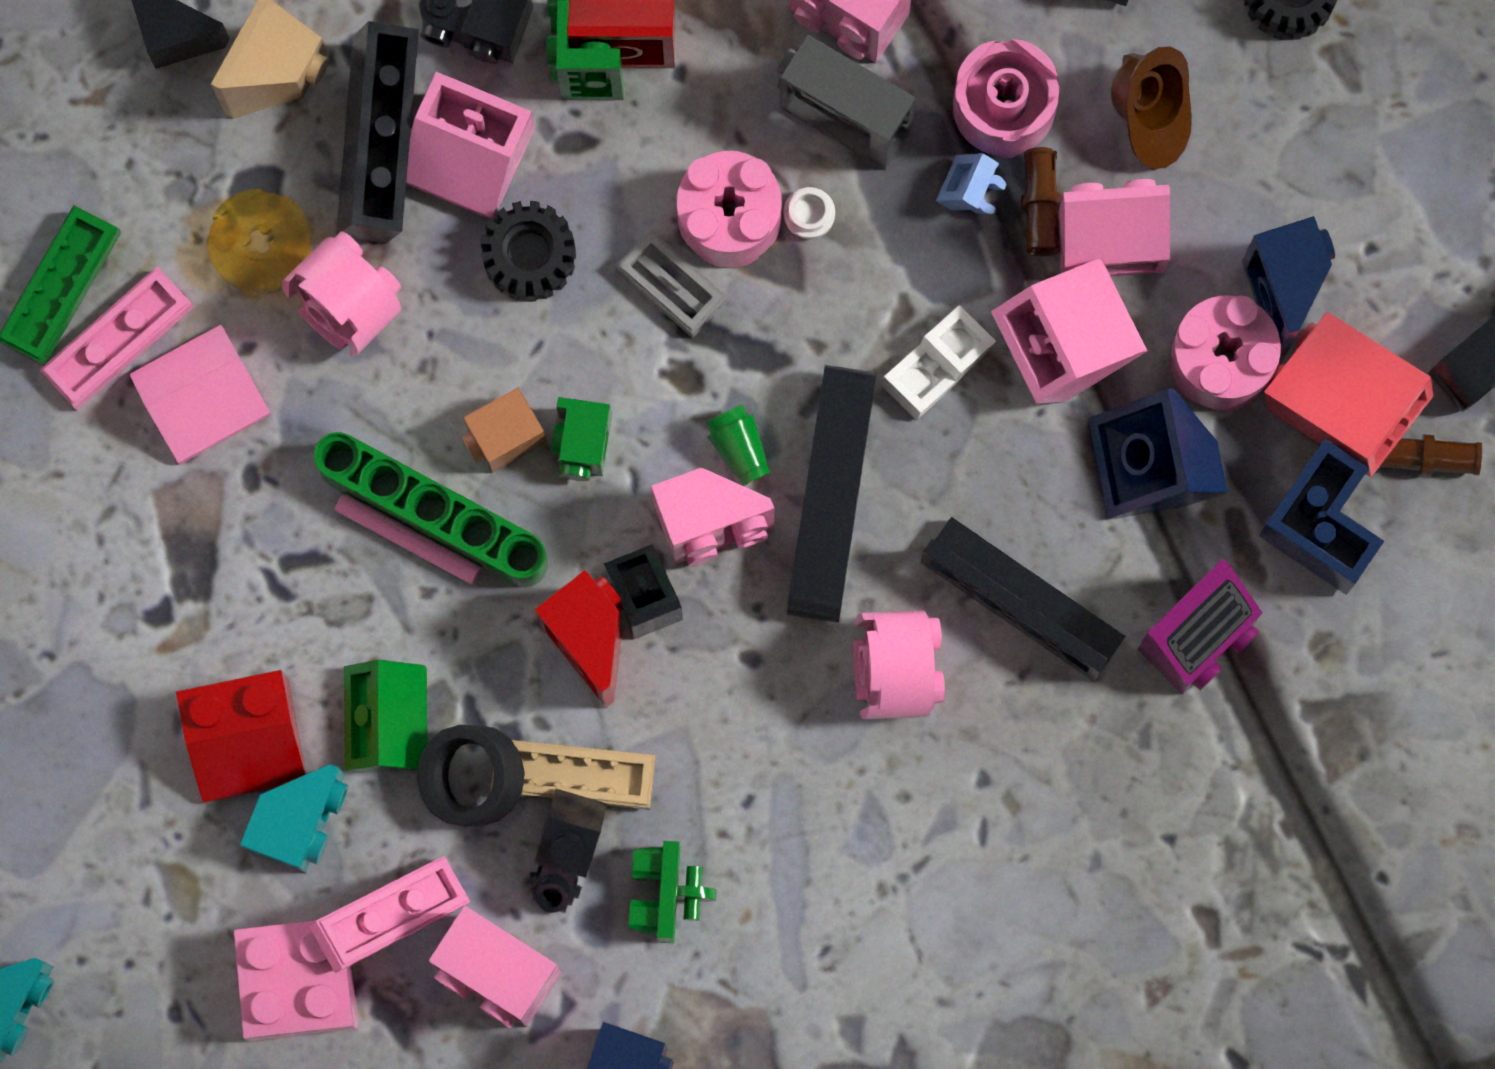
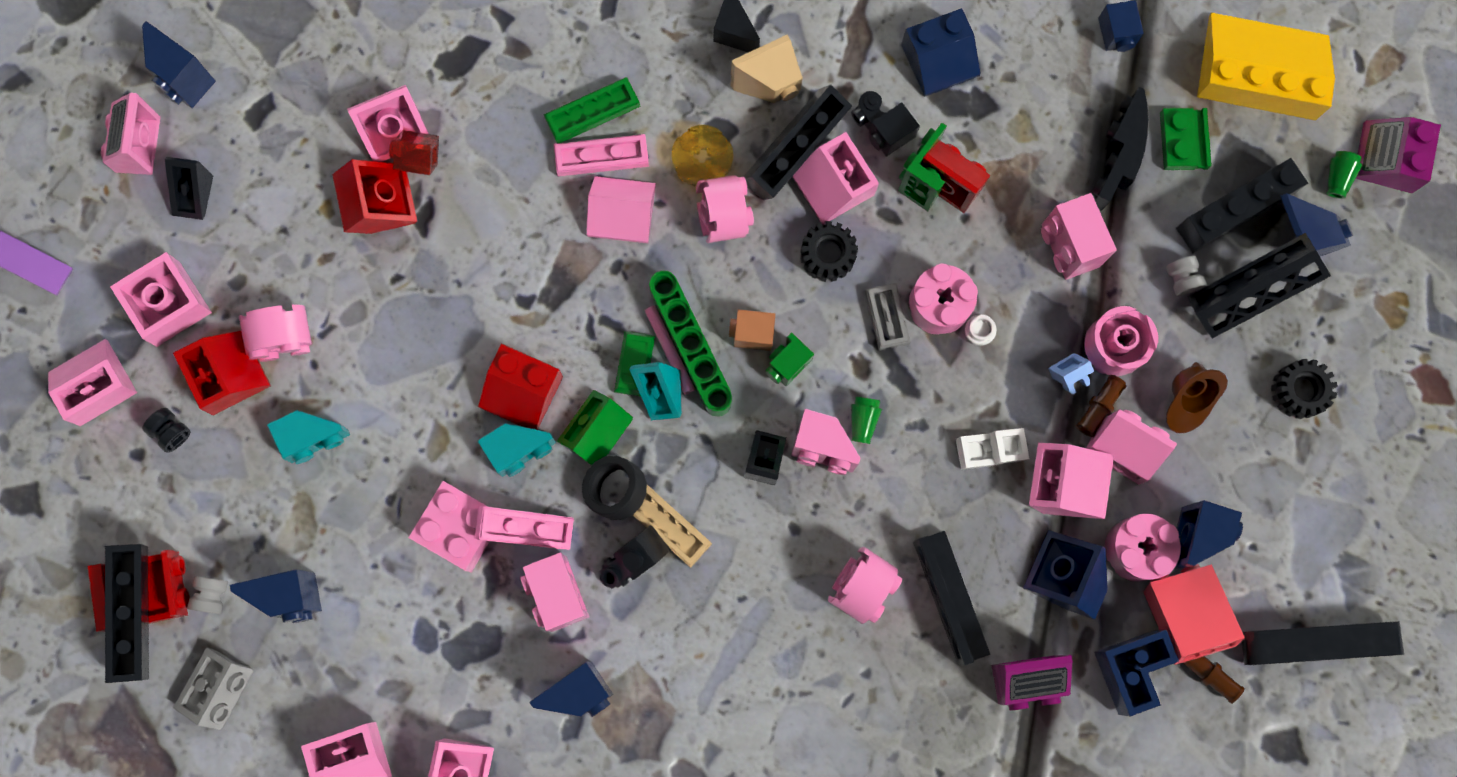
camera: 30 degrees right, 0 degrees up
red slope [535,570,623,708] -> none
green hips [628,841,717,943] -> none
dark grey window [777,35,916,170] -> none
black beam [787,365,877,623] -> none
none -> green tile [614,331,655,397]
none -> teal slope [629,362,682,421]

